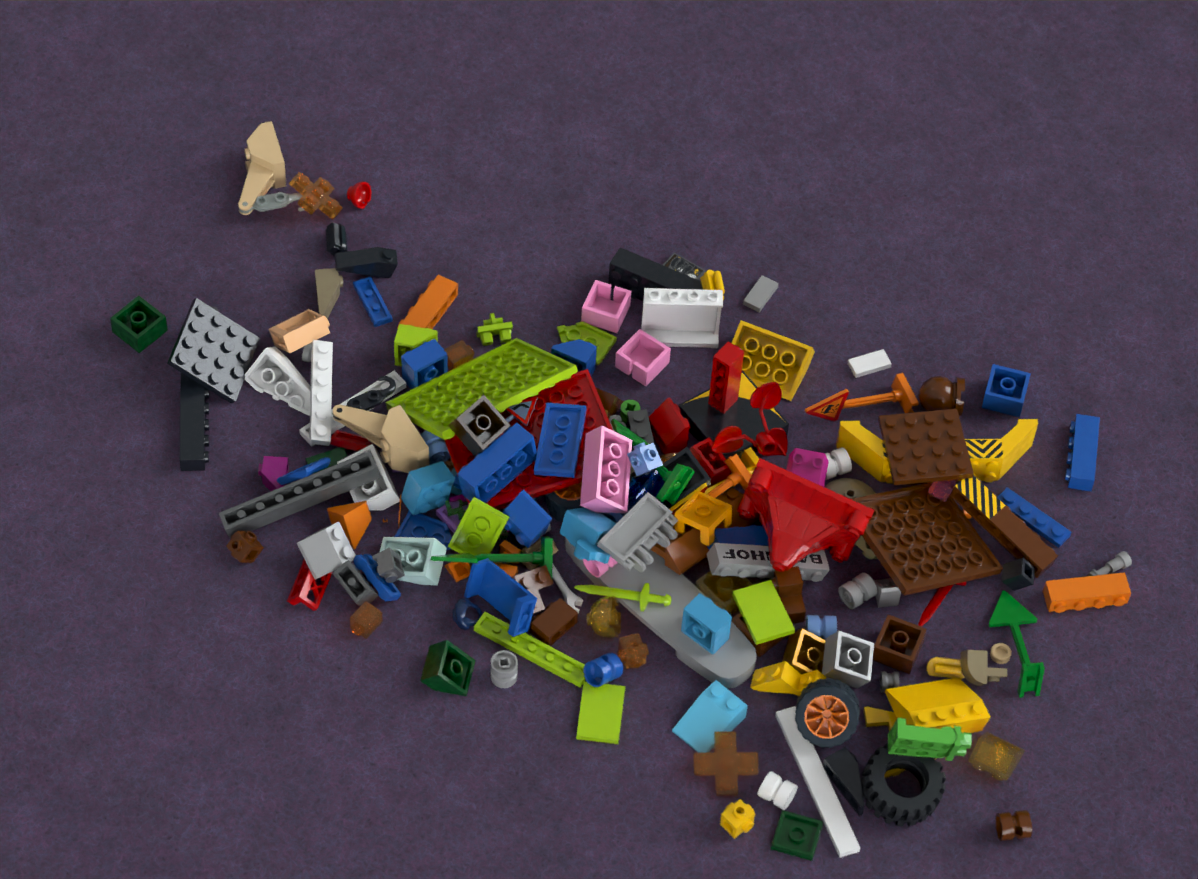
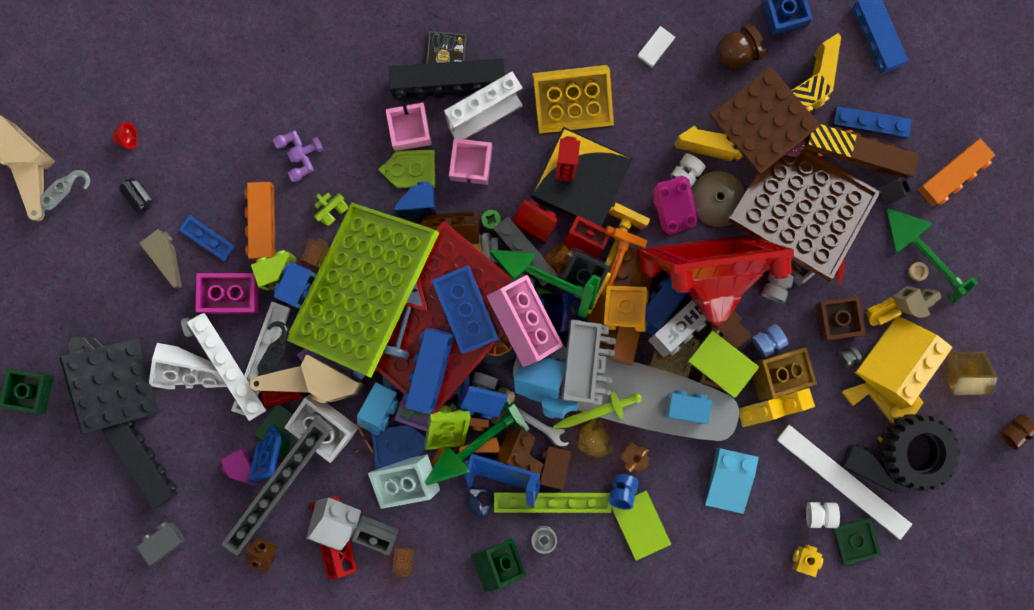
camera: 25 degrees left, 30 degrees up
light nougat window [268,309,330,353] -> none
clear orange plate [289,172,343,220] -> none
orange slope [327,501,372,549] -> none
black slope [334,247,398,278] -> none
blue hinge [353,554,401,602] -> none
flat silver brick [372,547,405,583] -> none
dark brown brick [448,395,510,456] -> none
medium blue brick [627,442,663,476] -> none
clear orange plate [693,732,759,796] -> none
yellow piece [700,270,725,300] -> none
red plant [711,382,788,456] -> none
light grey tile [743,275,779,313] -> none
wheel [795,678,860,748] -> none
orange piece [805,373,919,421] -> none
light grey brick [822,631,874,689] -> none
bright green hips [888,718,972,761] -> none
light grey piece [1088,551,1132,576] -> none
none -> dark grey brick [136,522,187,566]
none -> dark pink brick [196,273,260,314]
none -> medium lavender piece [273,130,324,182]

